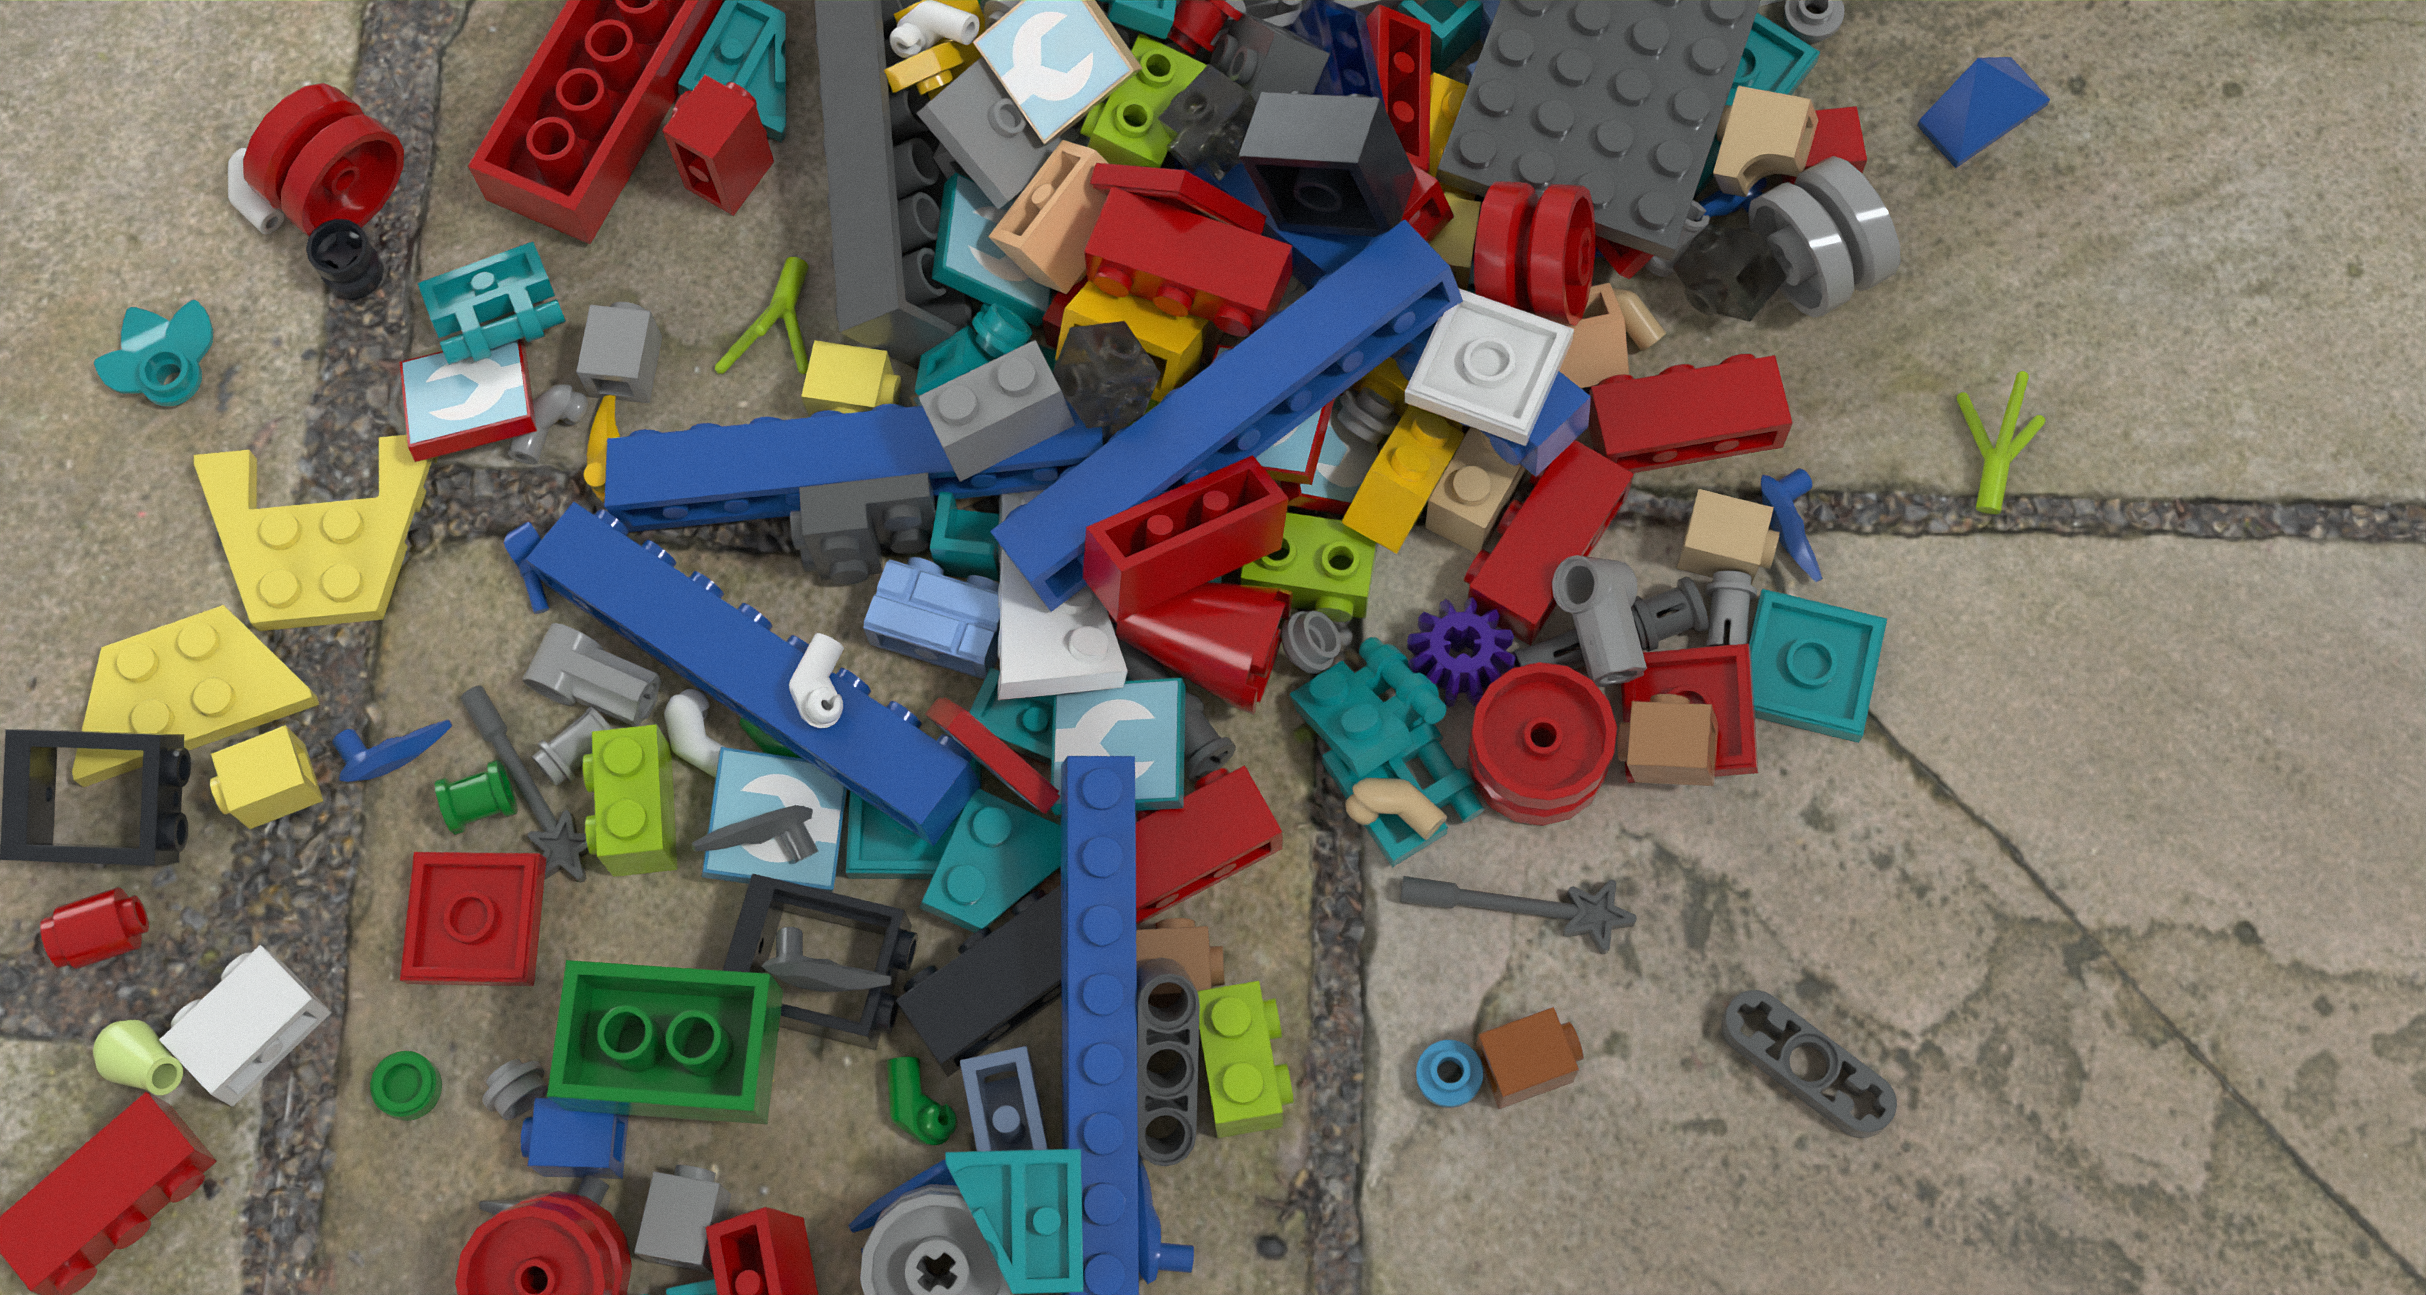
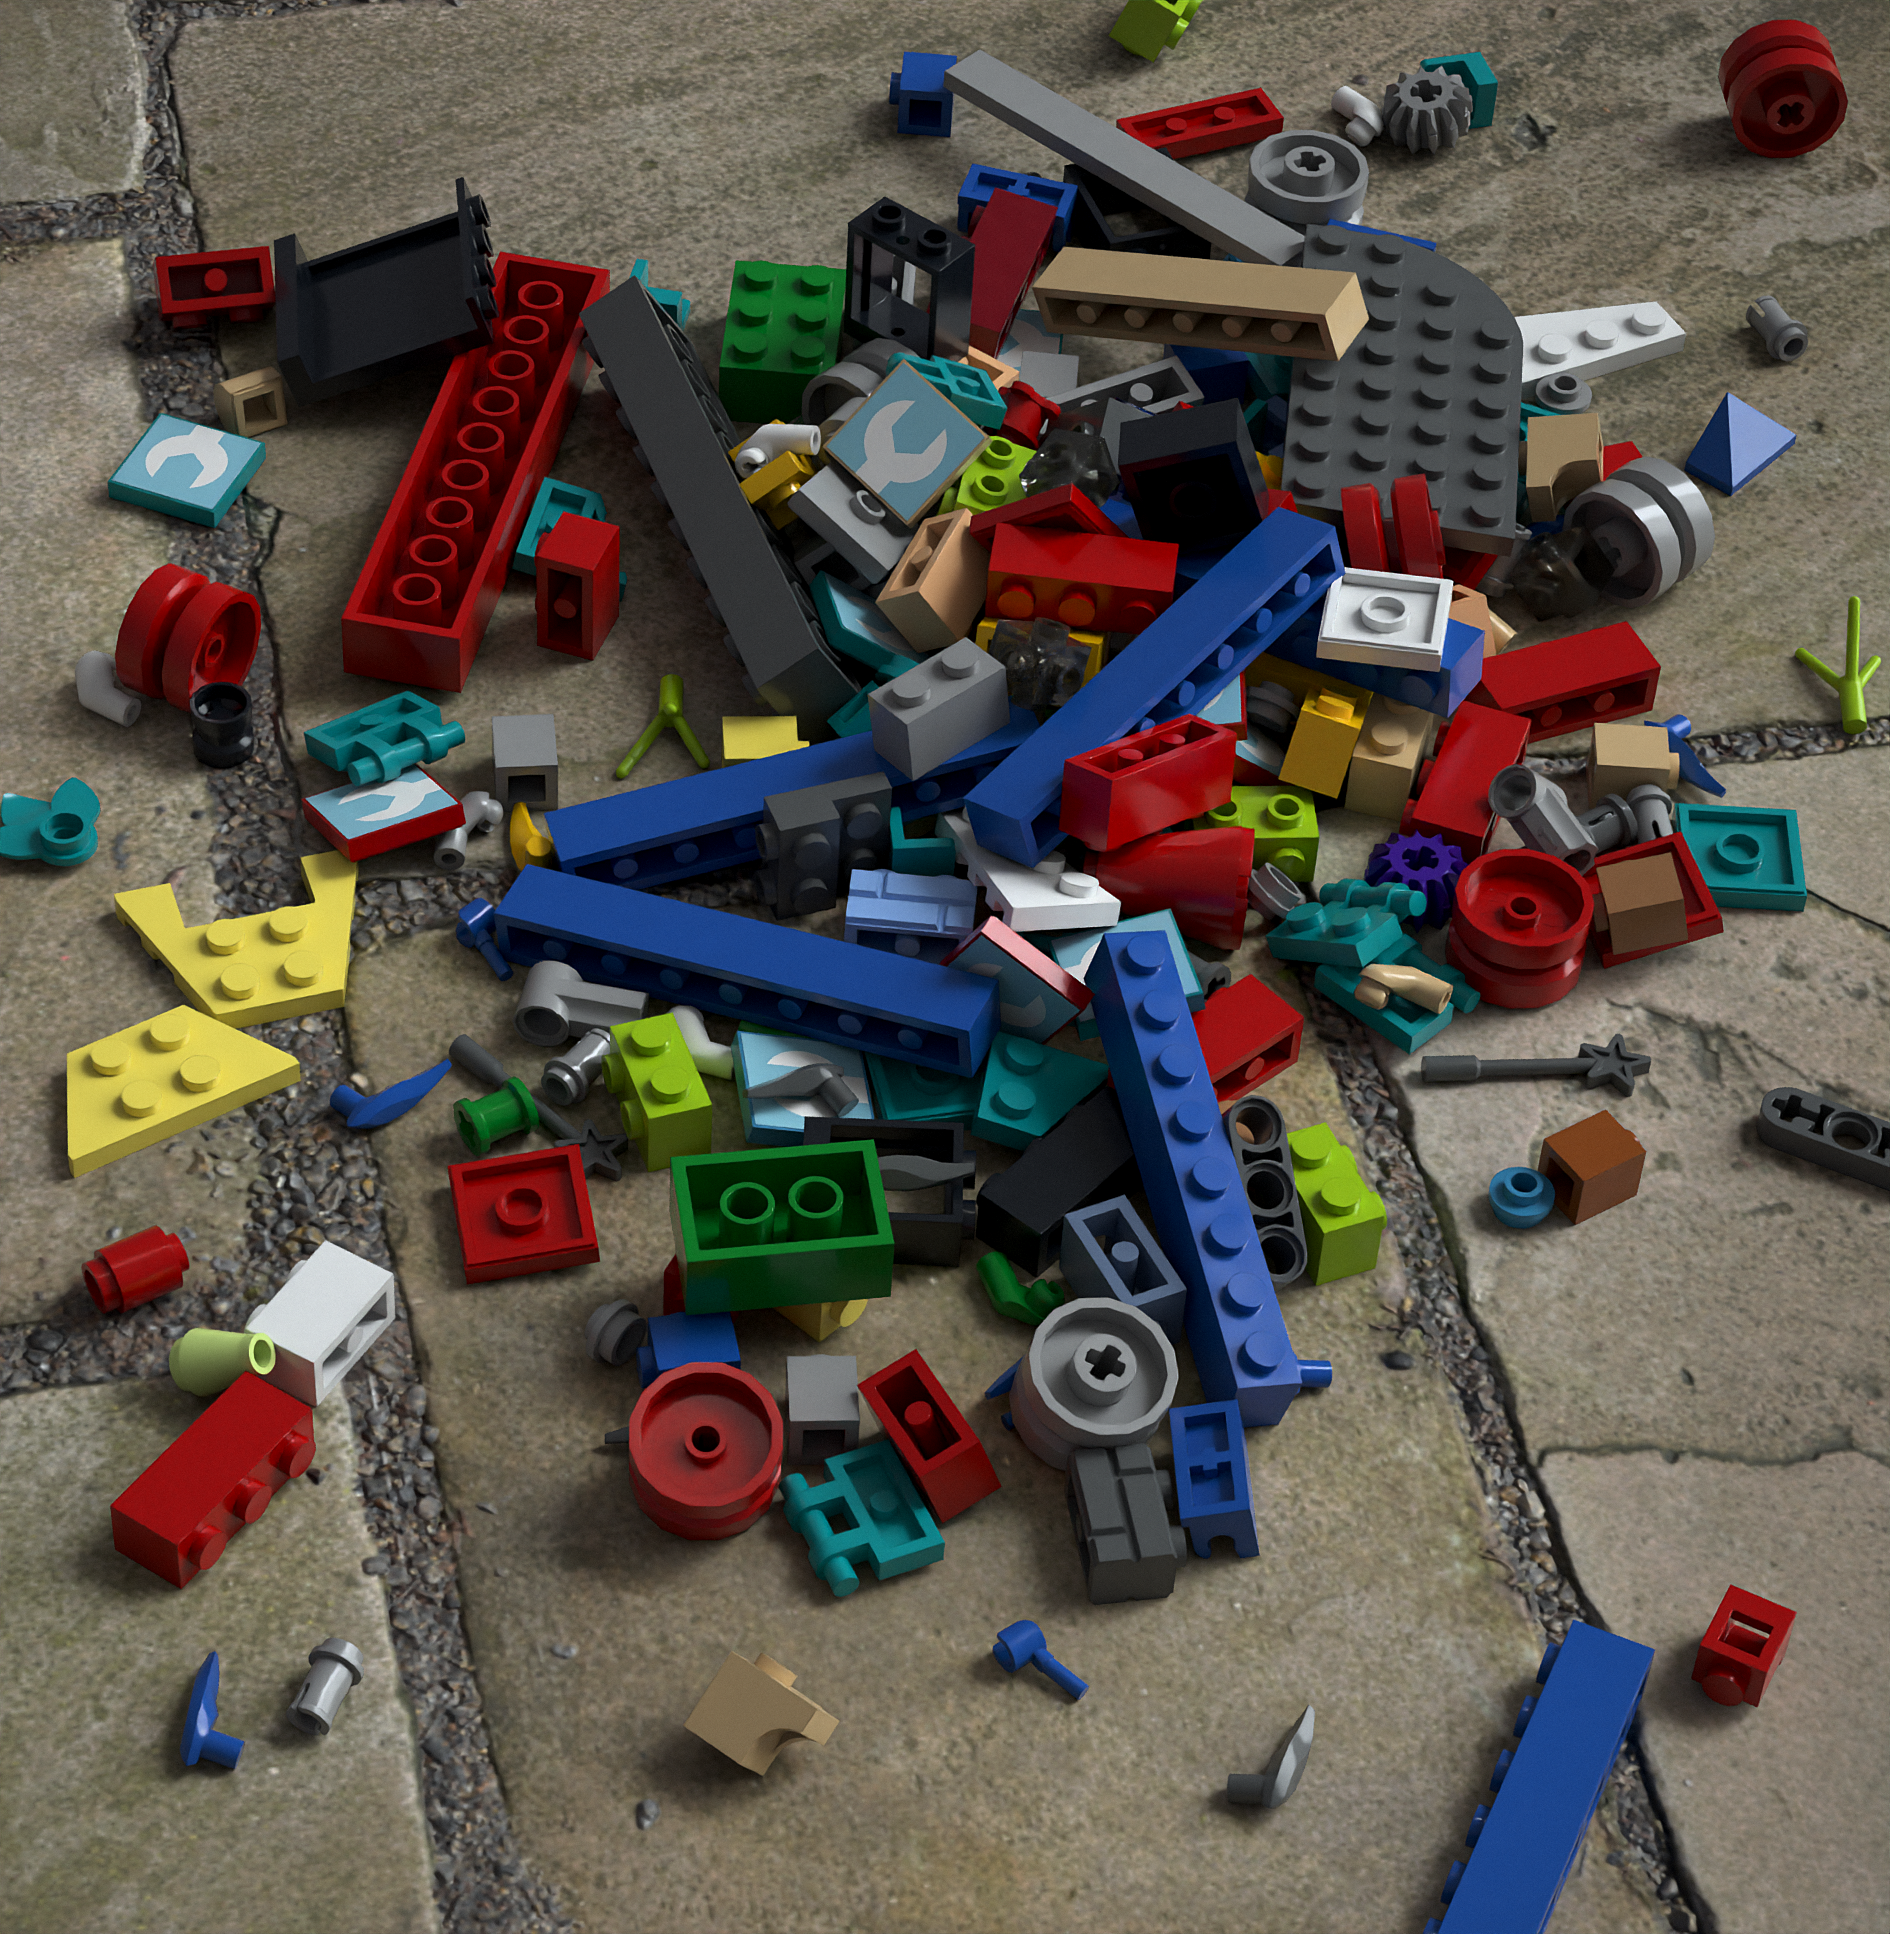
camera: 20 degrees left, 25 degrees down
black window [0,729,191,866] -> none
light yellow brick [210,725,323,829] -> none
green tile [370,1051,442,1121] -> none
white arm [789,633,844,728] -> none
teal wing [945,1149,1083,1294] -> none

